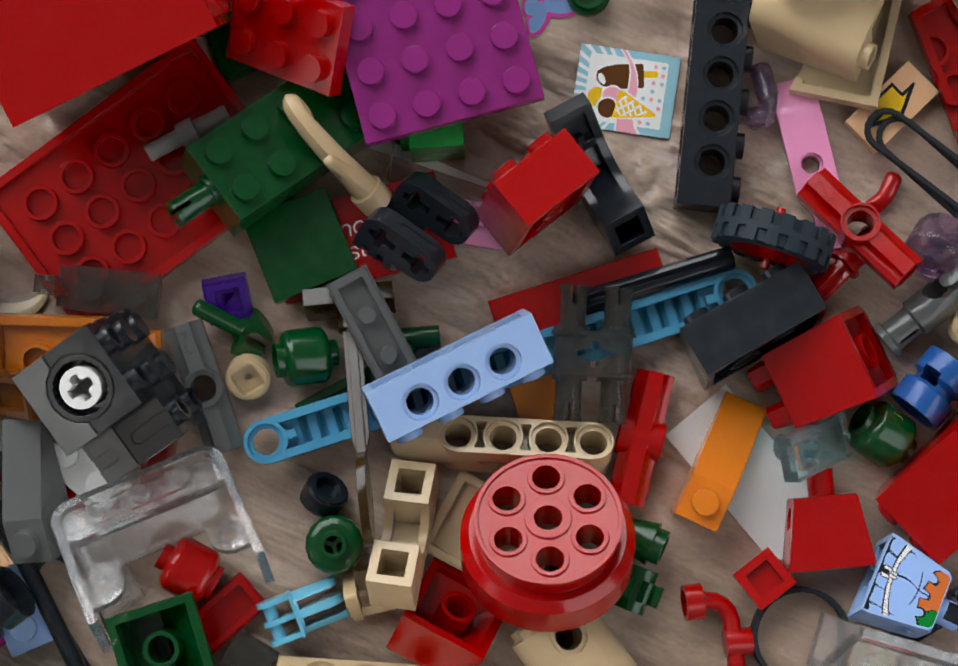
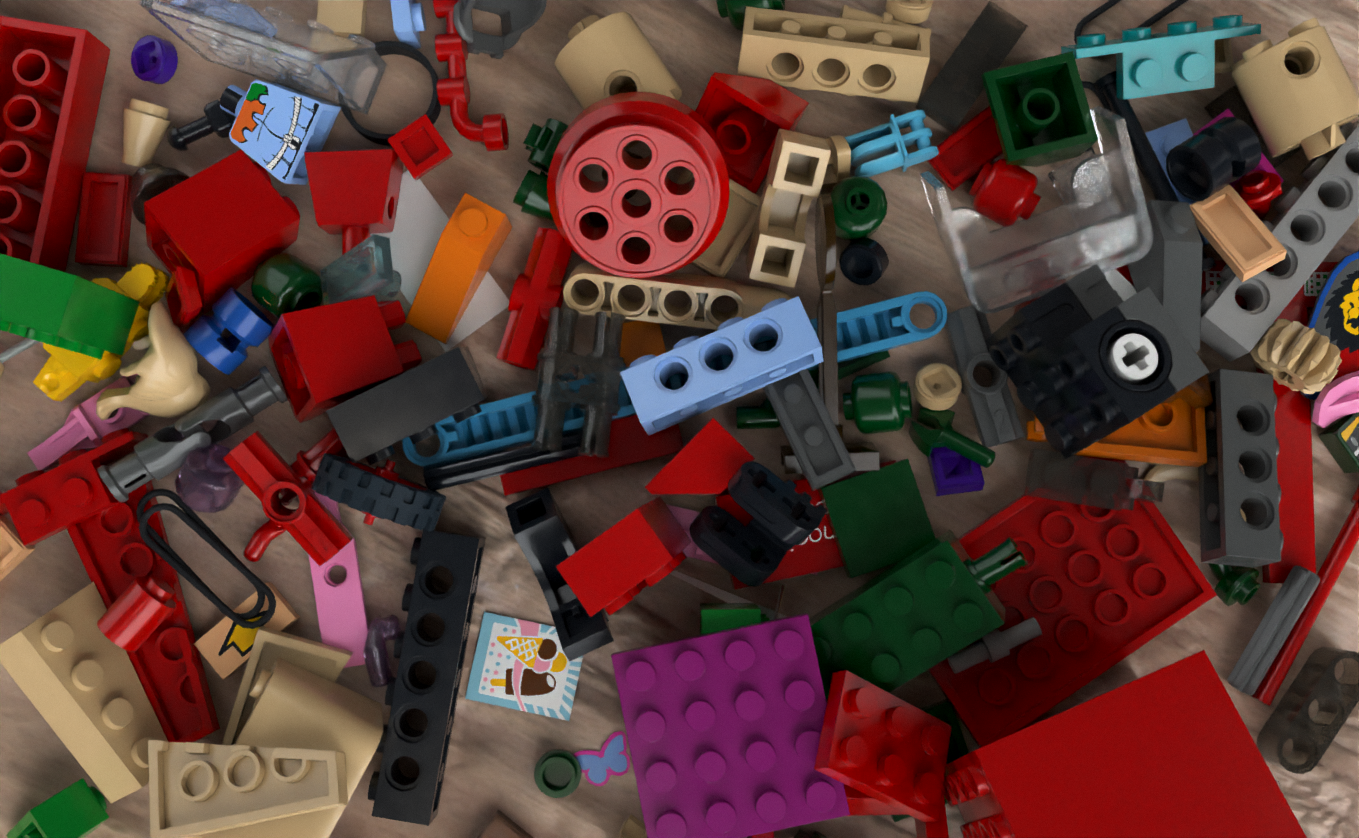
camera: 175 degrees right, 0 degrees up
tan plant [283,94,392,216] -> none
none -> red slope [645,418,755,496]

